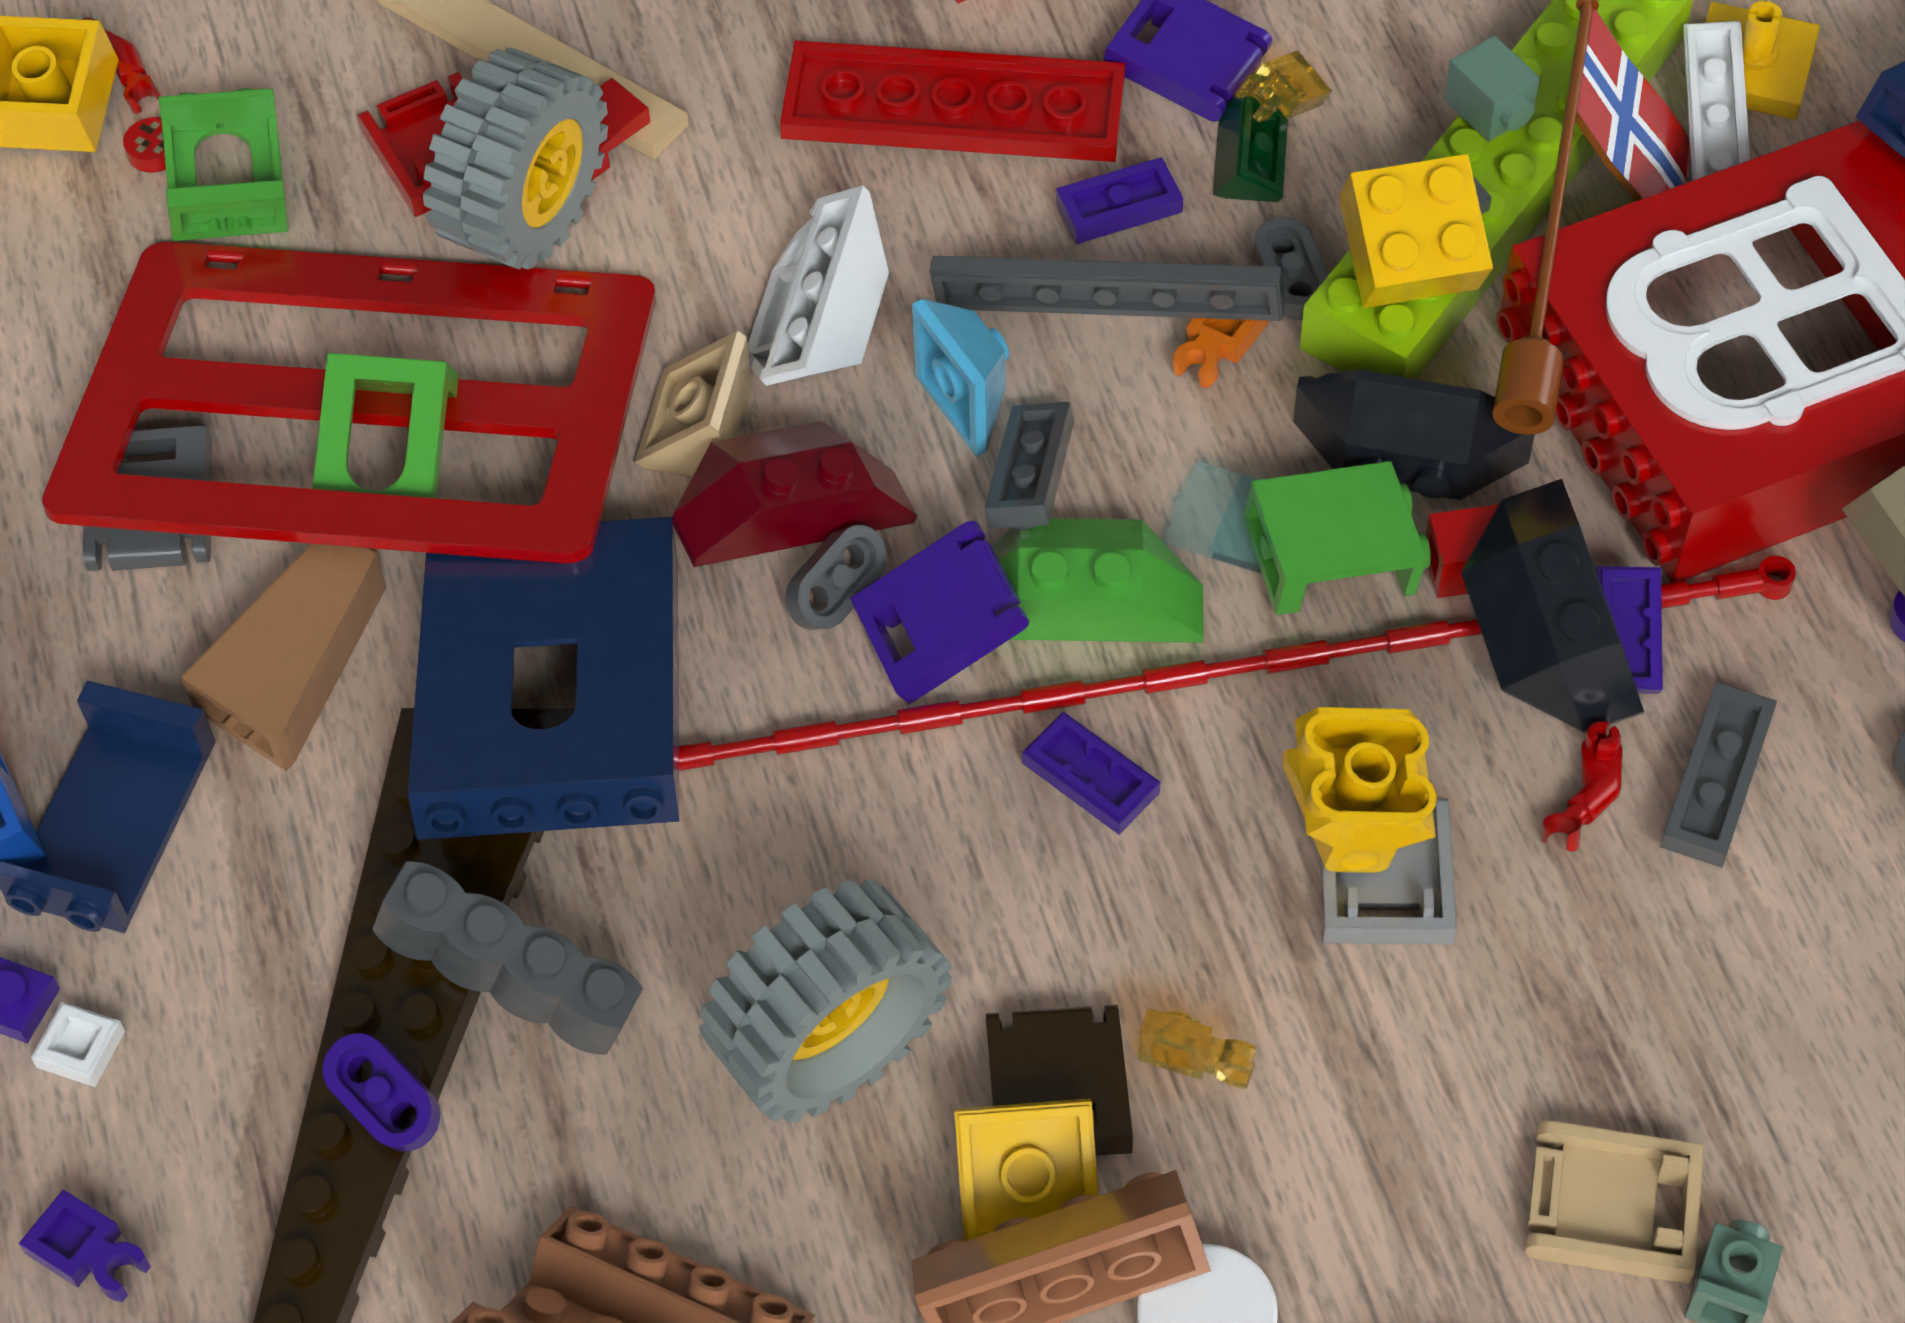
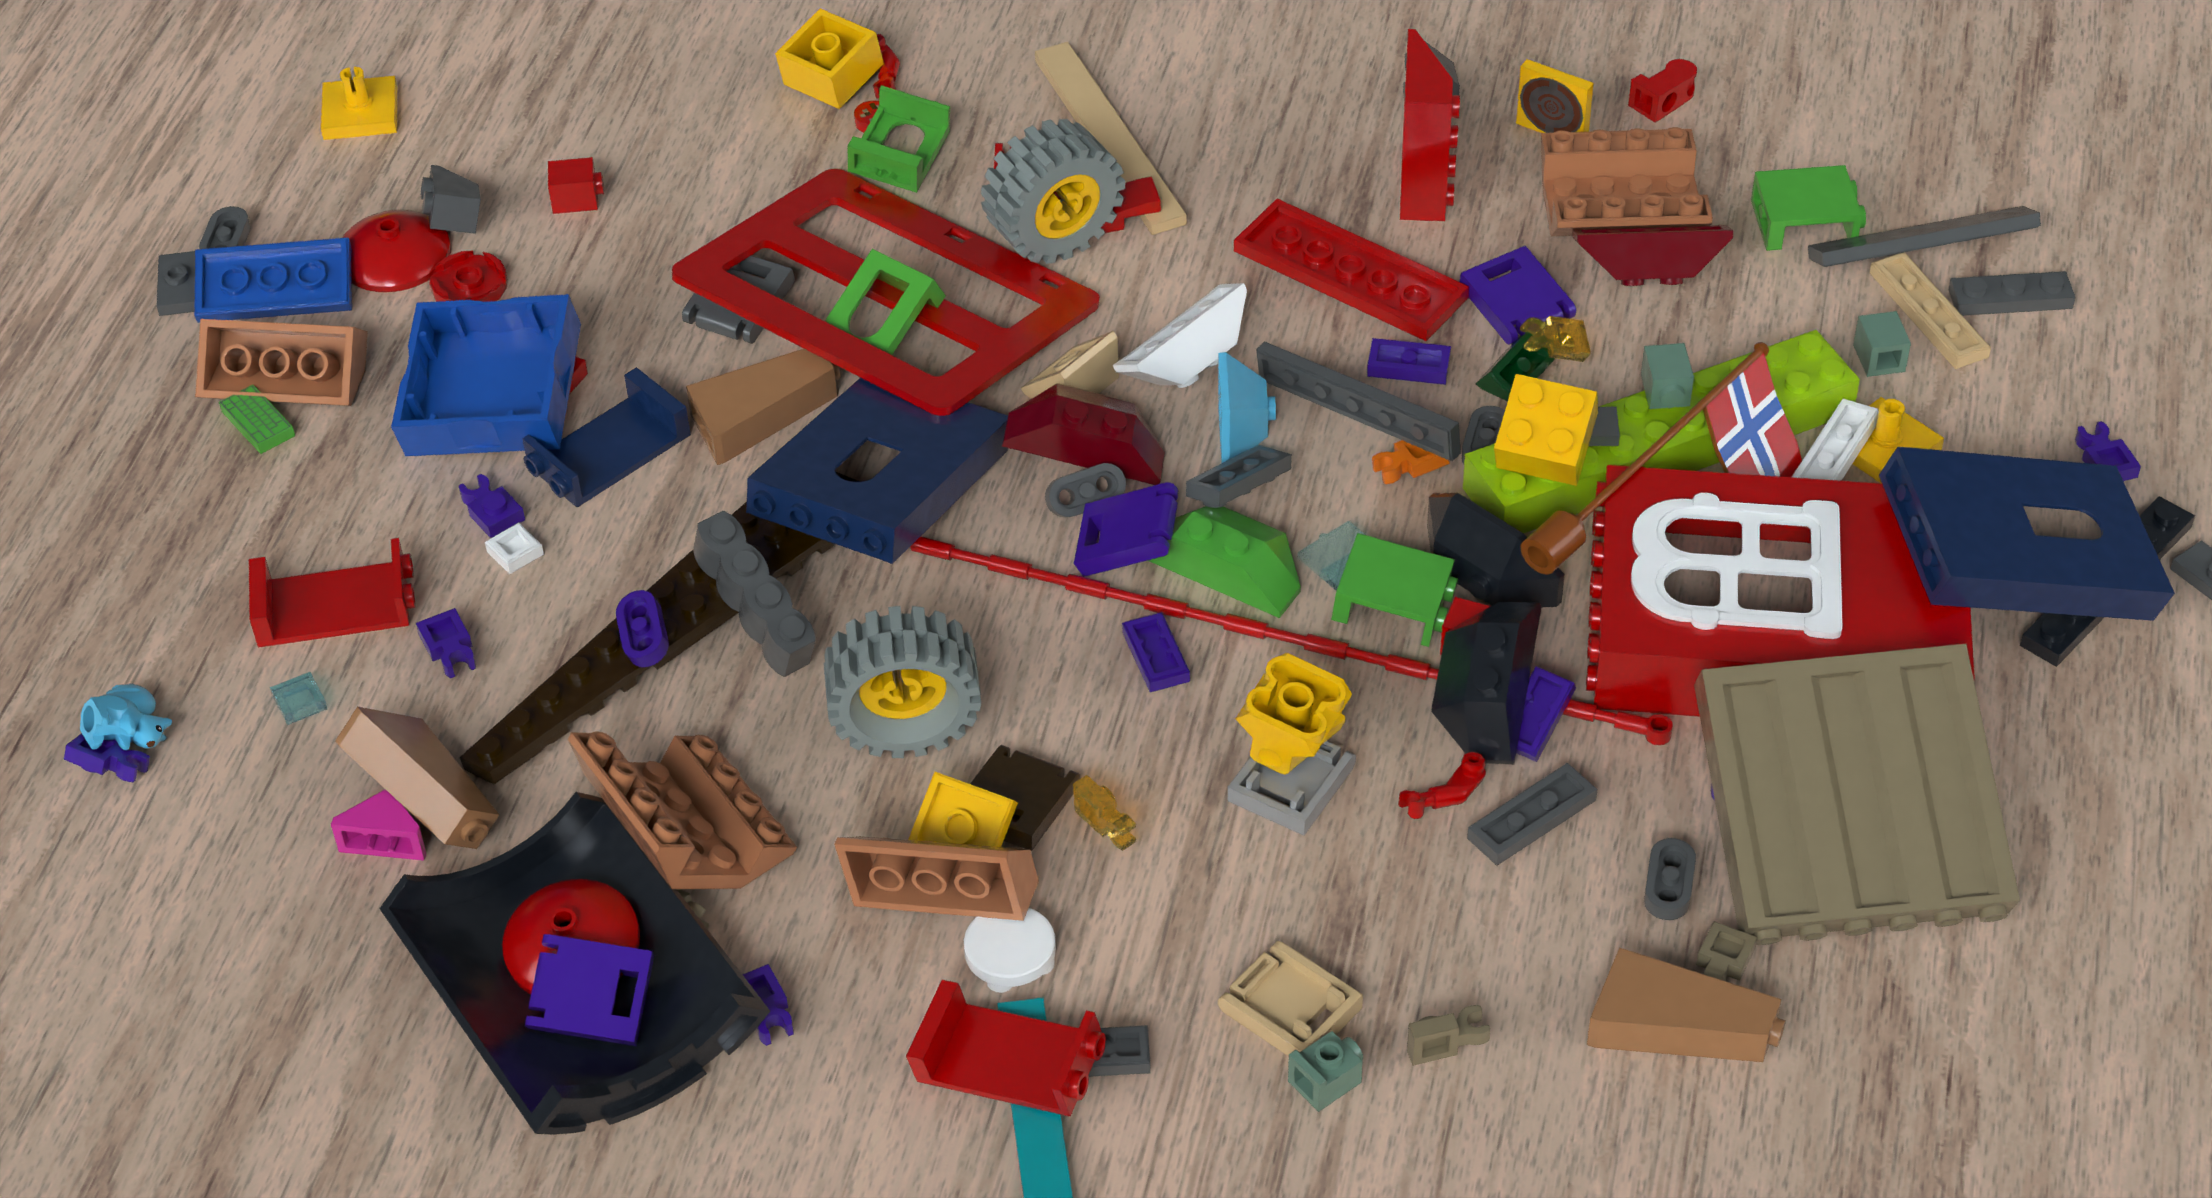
camera: 30 degrees right, 10 degrees down
none -> dark tan plate [1407,1005,1490,1066]

